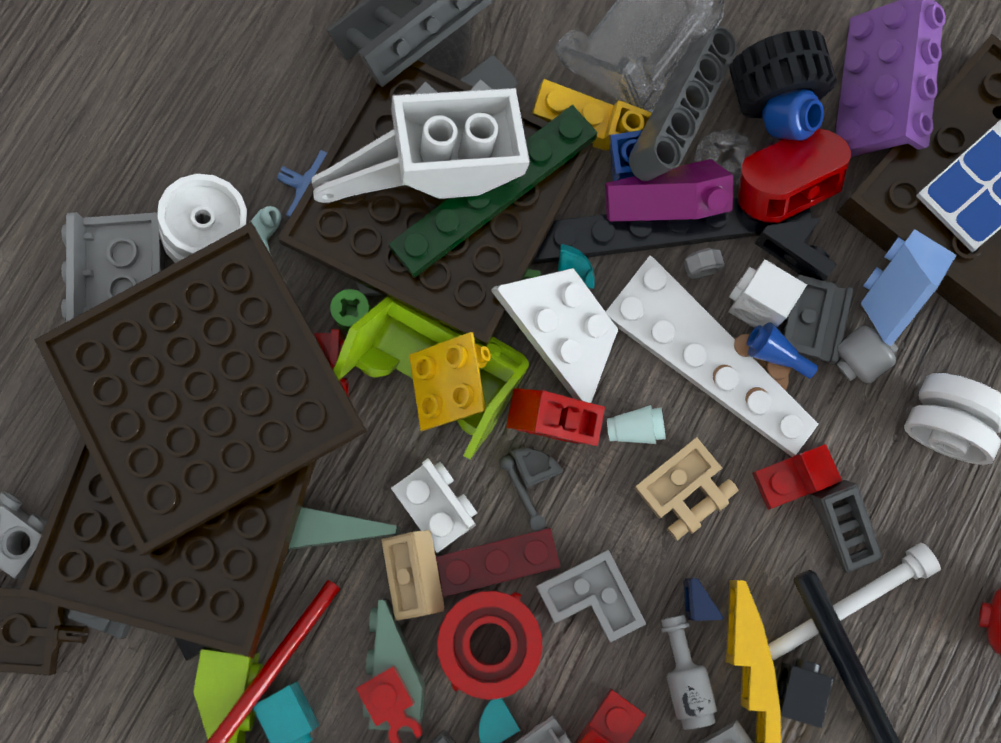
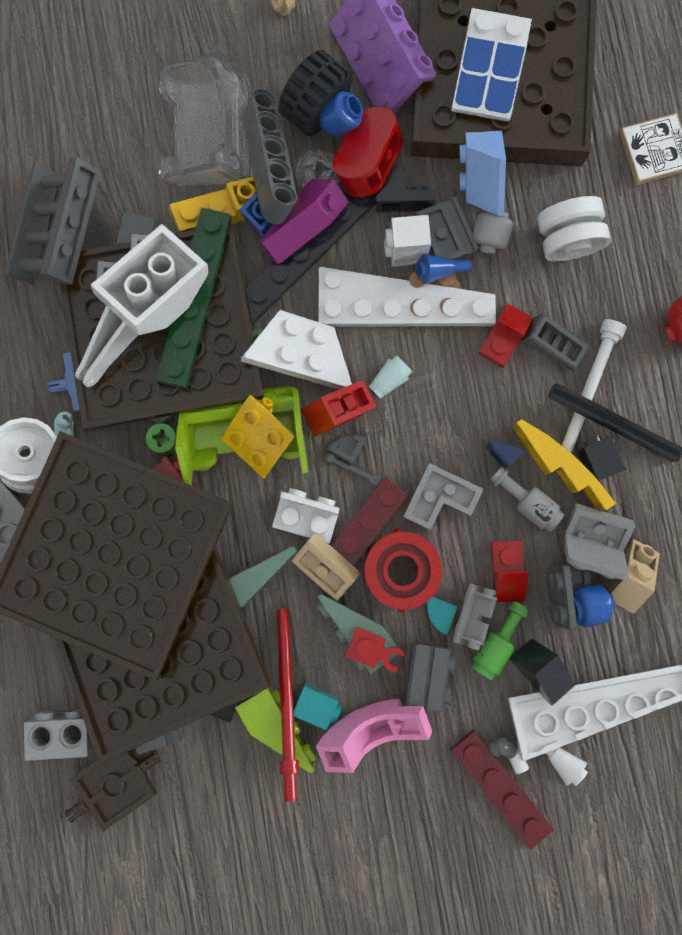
camera: 40 degrees left, 5 degrees up
teal tile [558,244,595,289] -> none
tan plate [634,437,739,541] -> none
light grey tile [684,248,725,279] -> none

